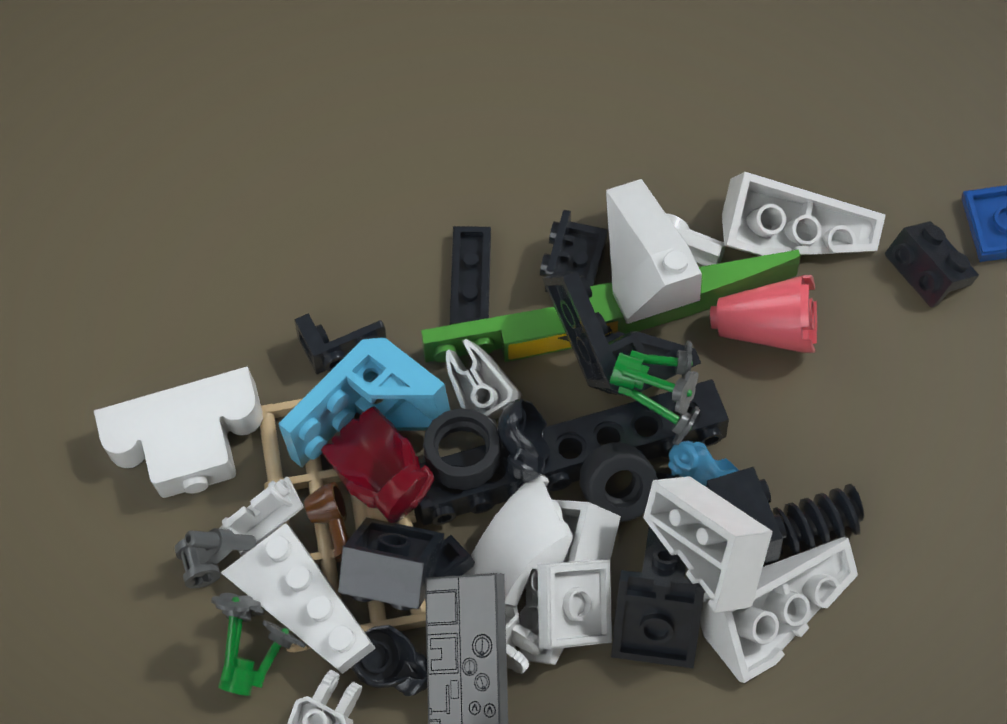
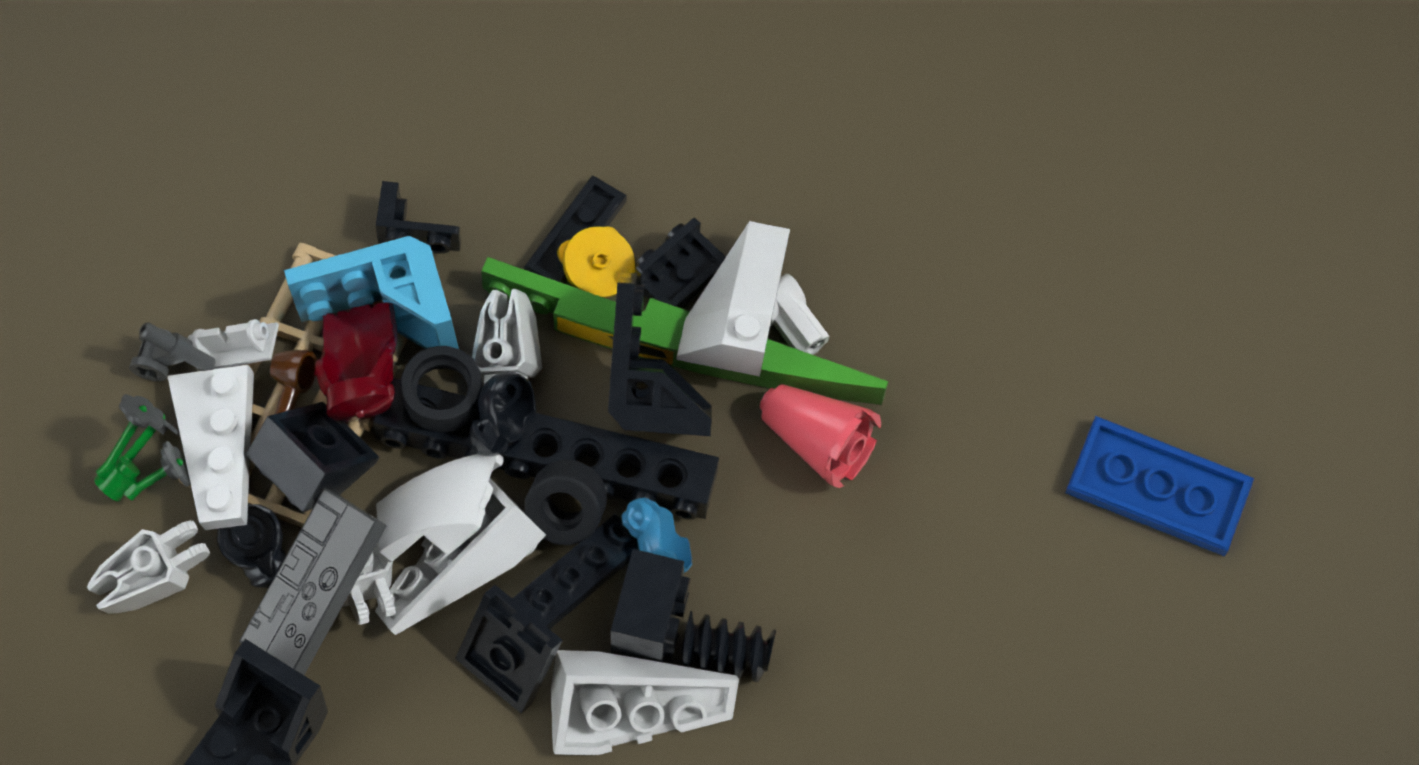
camera: 25 degrees right, 5 degrees up
white brick [94,366,263,498] -> none
black tile [434,535,475,577] -> none
white tile [538,559,612,649] -> none
plant [610,341,700,445] -> none
white wedge [643,476,773,613] -> none
white wedge [722,172,886,256] -> none
black bracket [885,221,979,307] -> none
none -> yellow piece [557,226,635,298]

